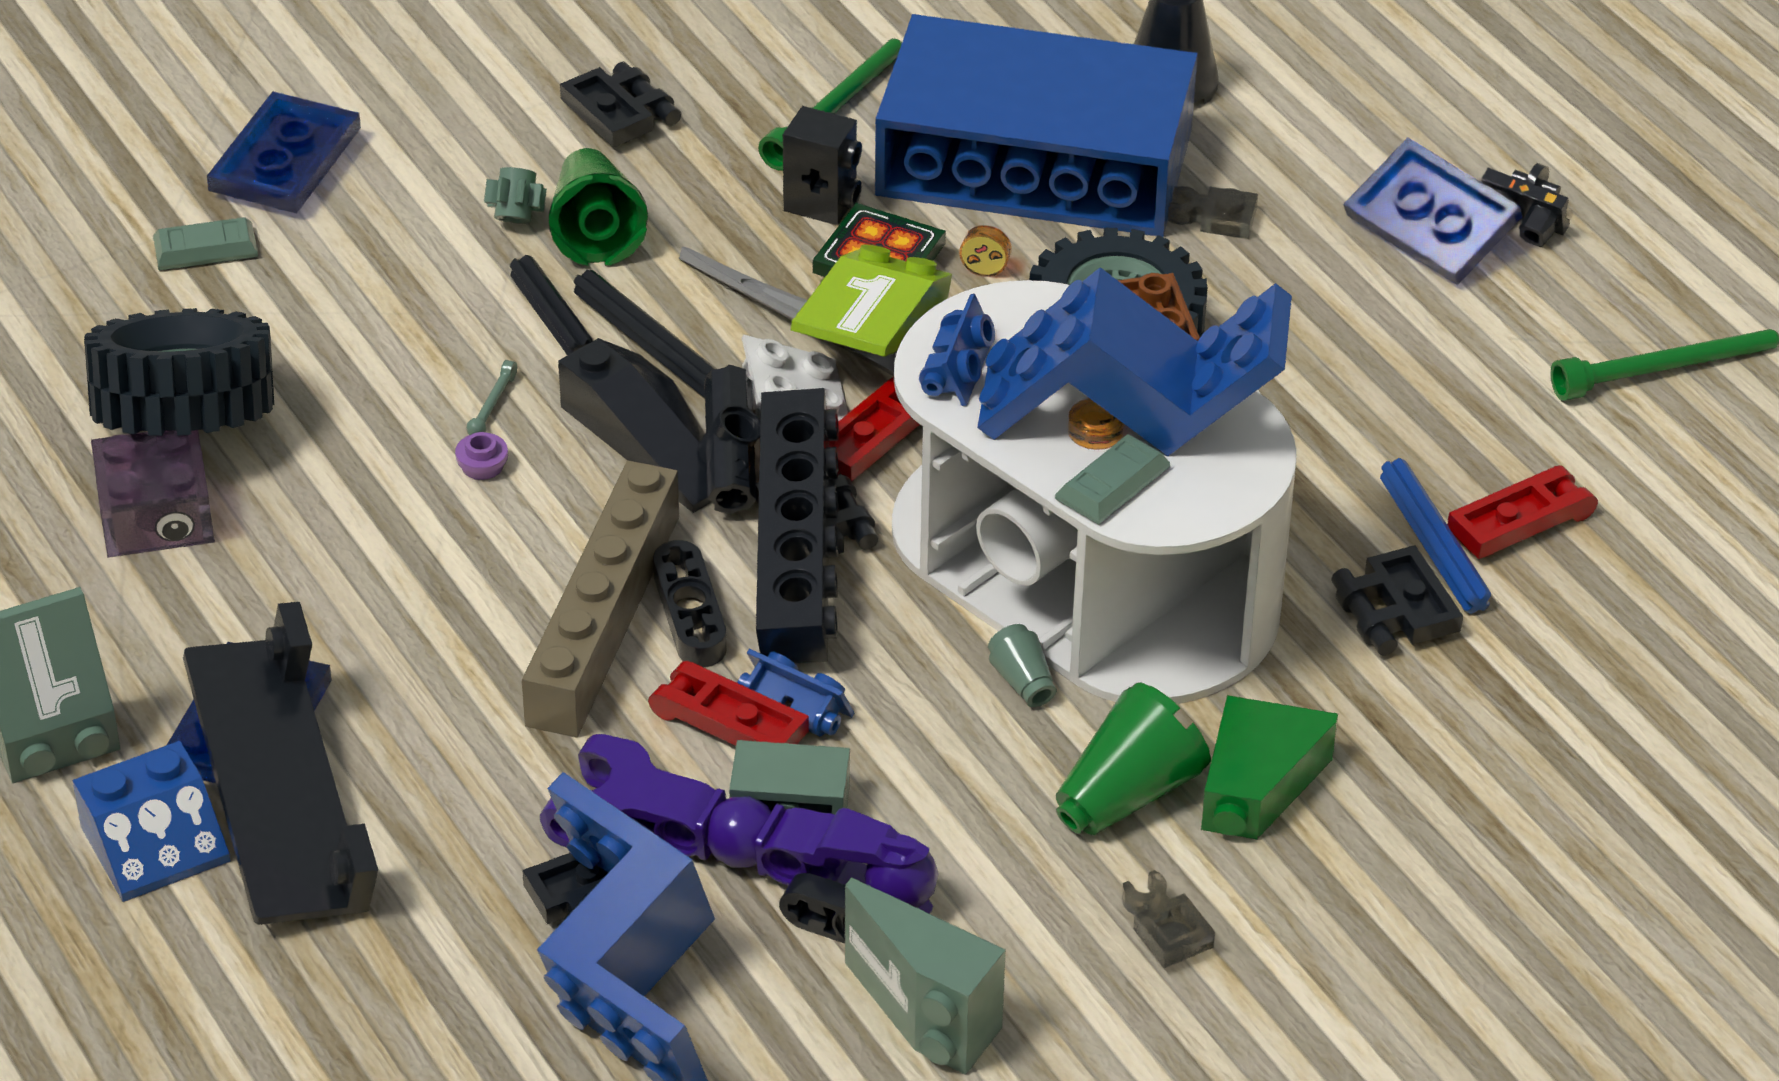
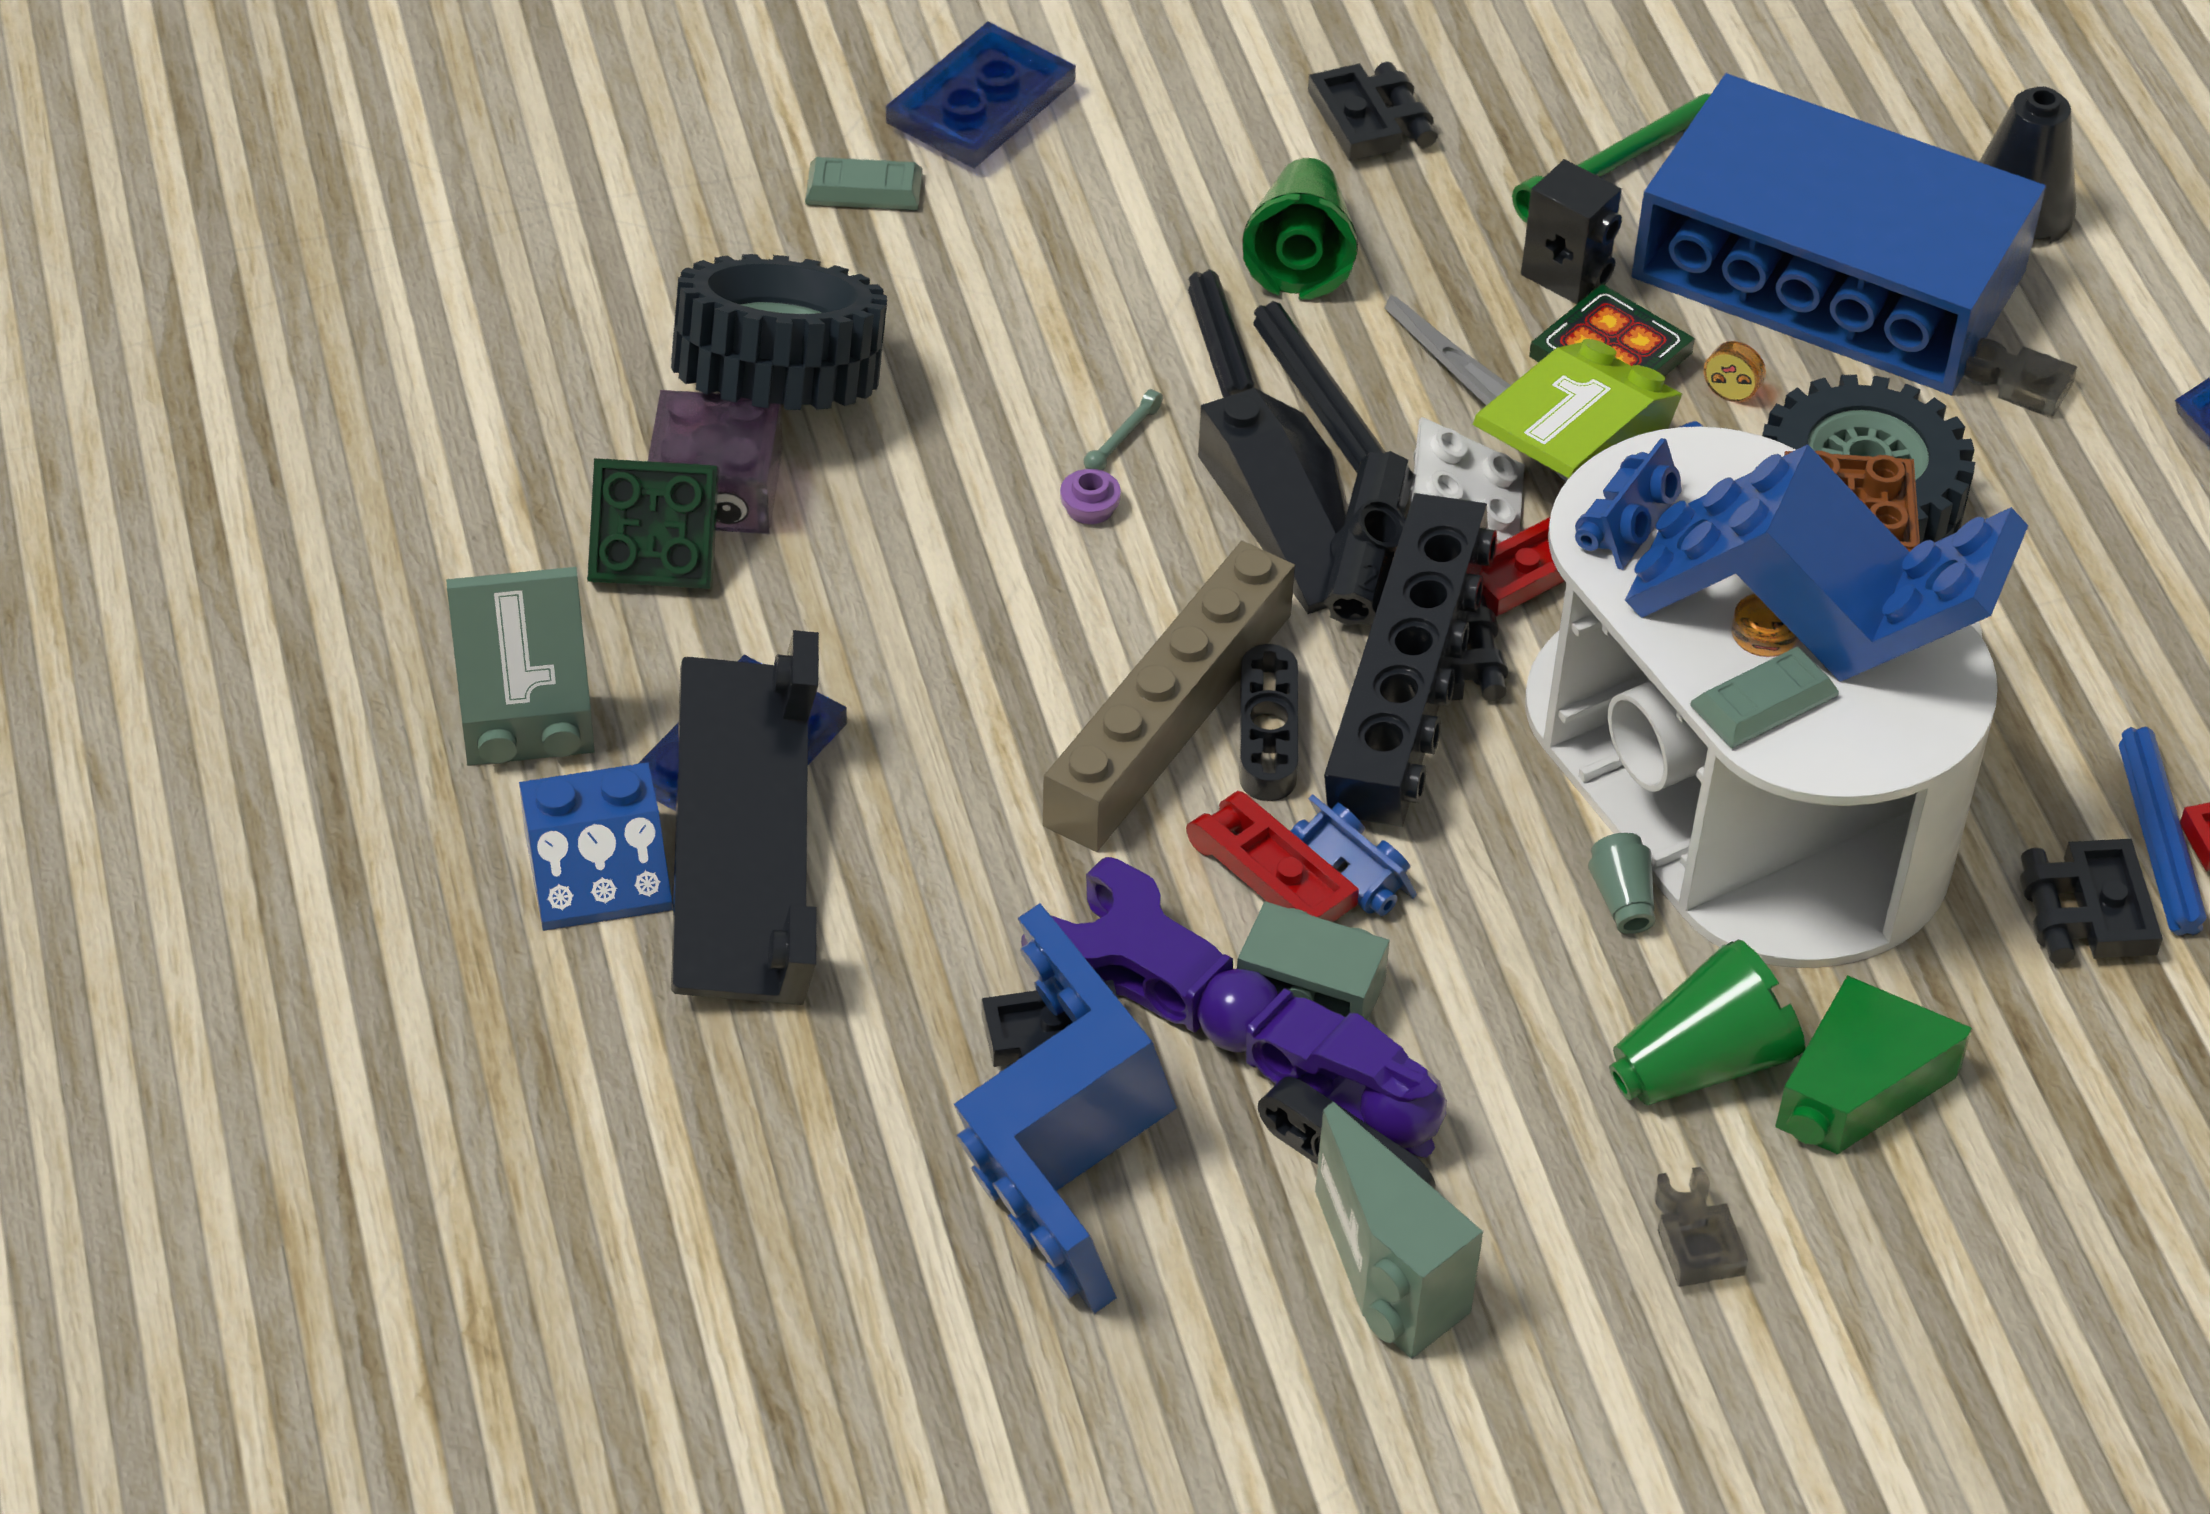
camera: 15 degrees right, 5 degrees up
sand green gear [484,167,547,224] -> none
none -> dark green tile [587,458,719,589]

